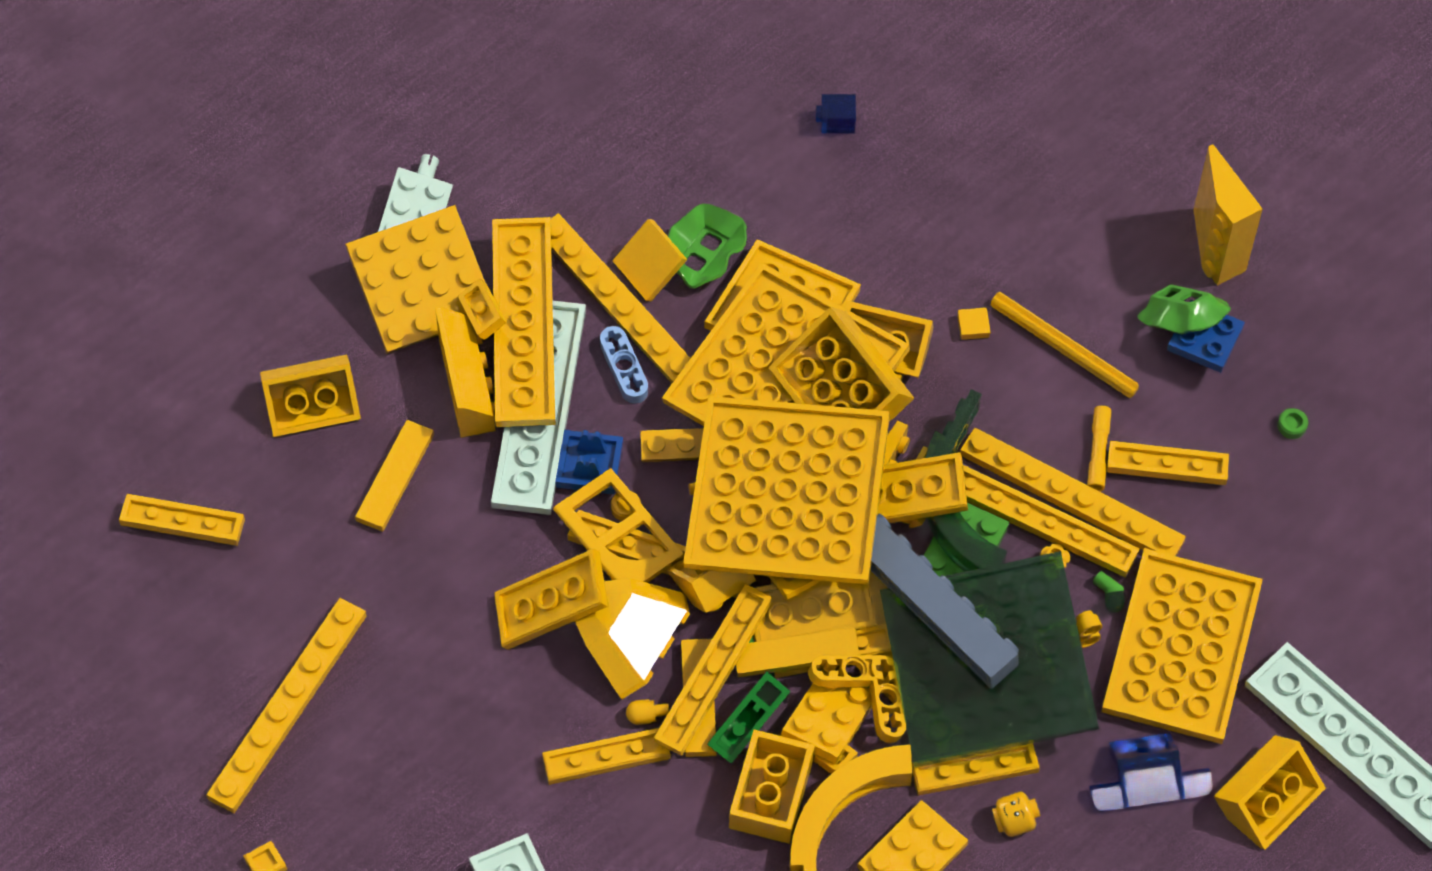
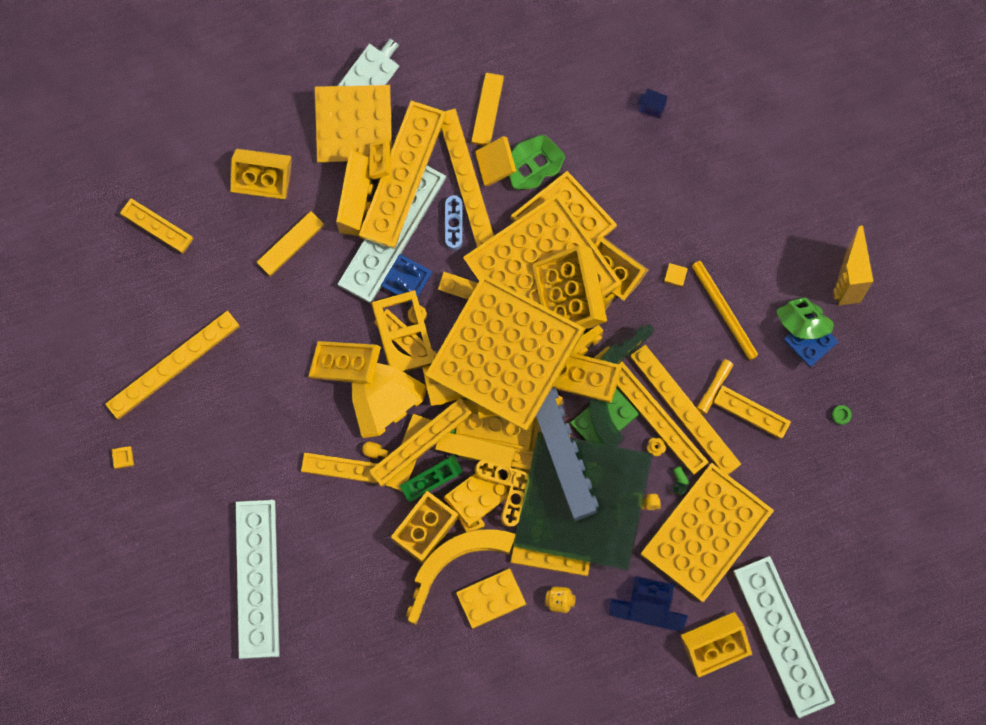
camera: 25 degrees right, 15 degrees up
none -> yellow tile [472,73,504,146]

